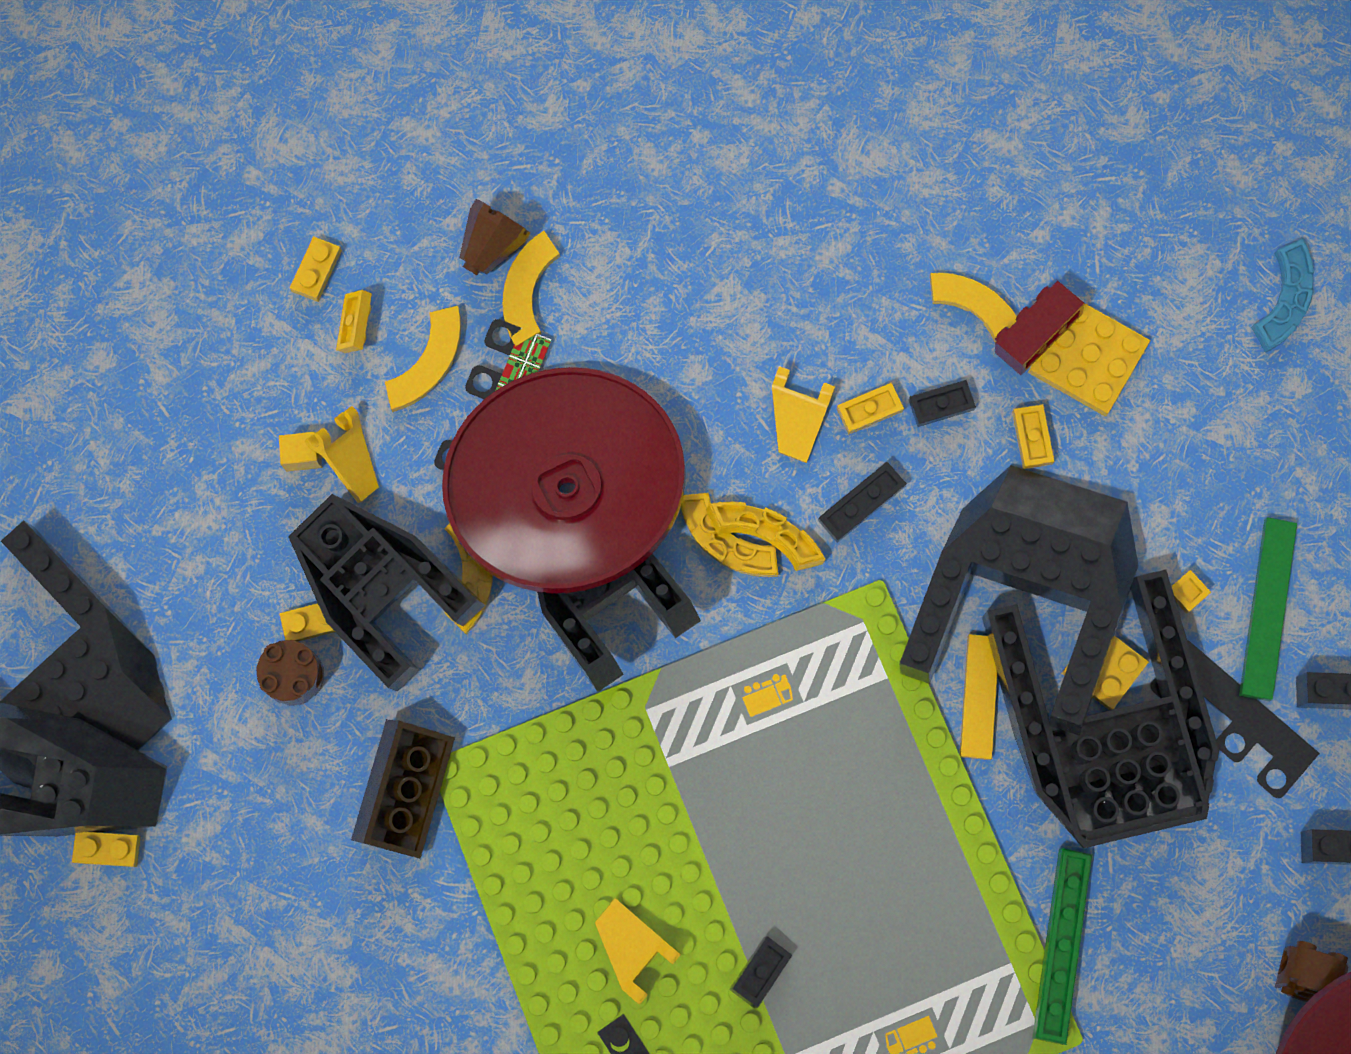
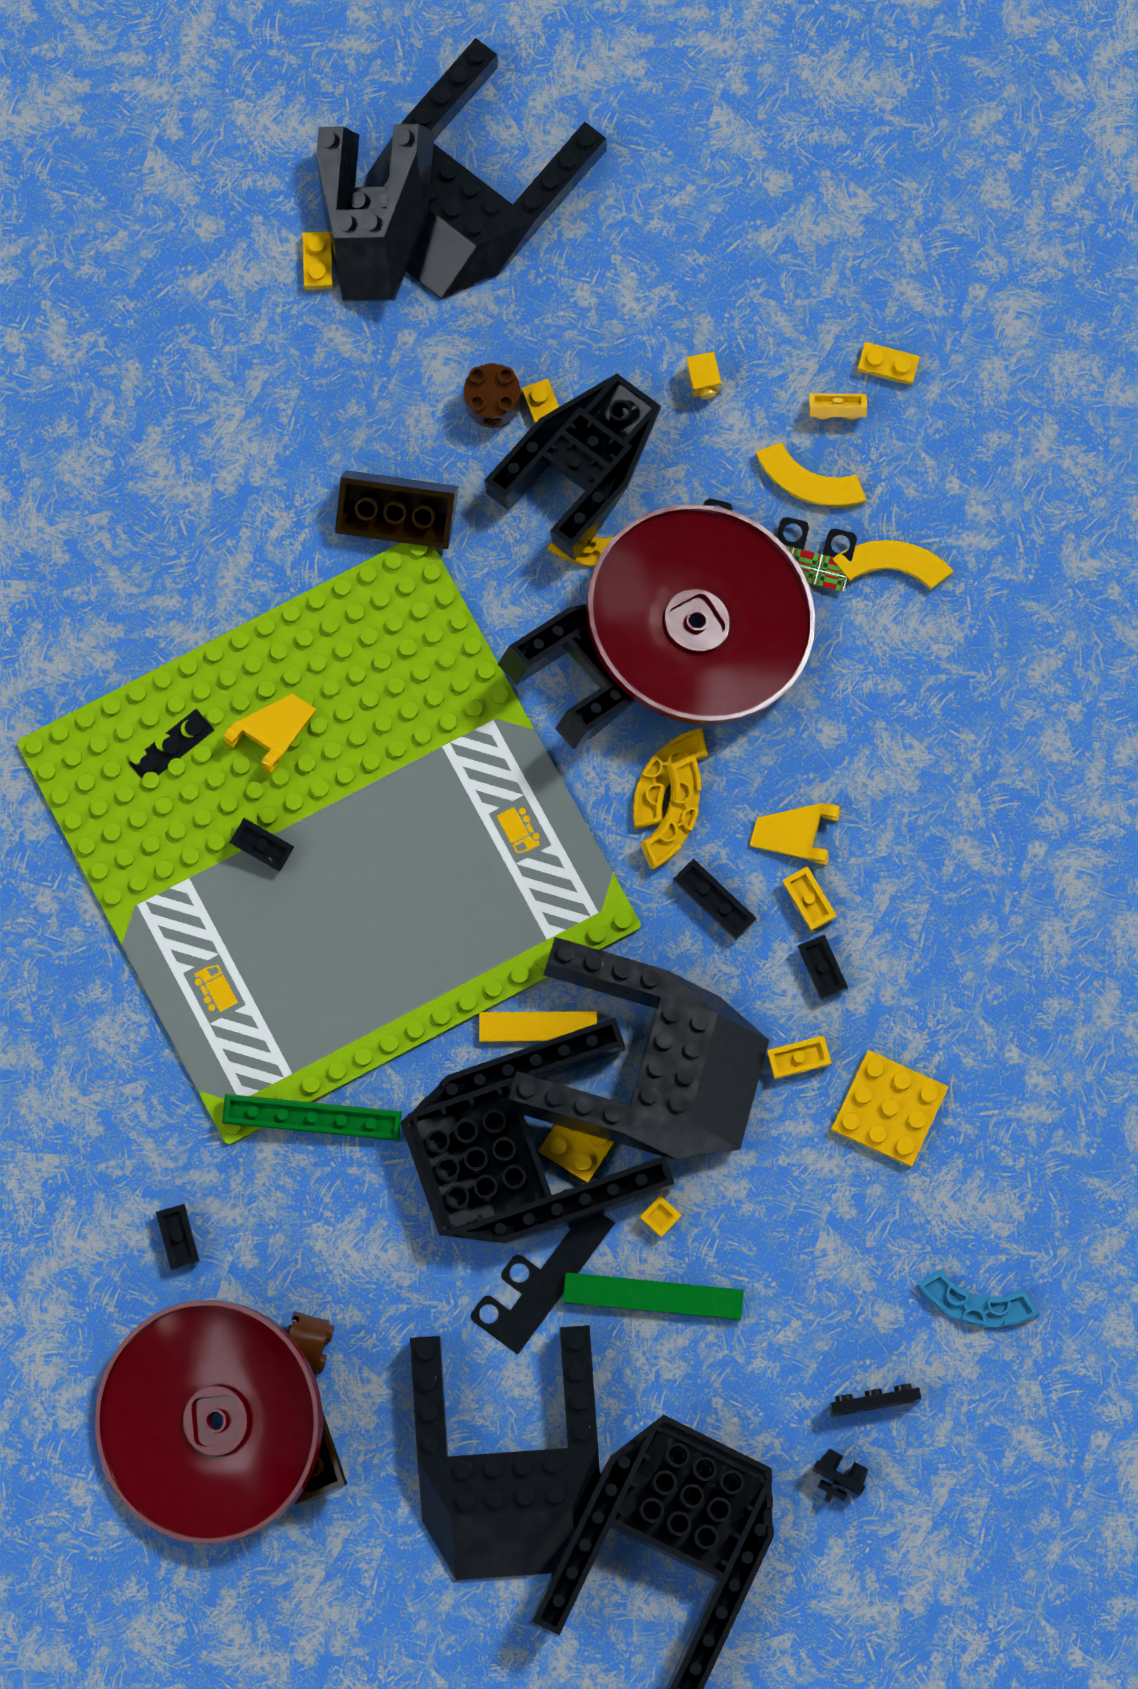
camera: 85 degrees right, 0 degrees up
yellow flag [305,406,379,504] -> none
reddish brown cone [459,199,531,276] -> none
yellow tile [929,273,1017,343] -> none
dark red brick [995,281,1085,375] -> none

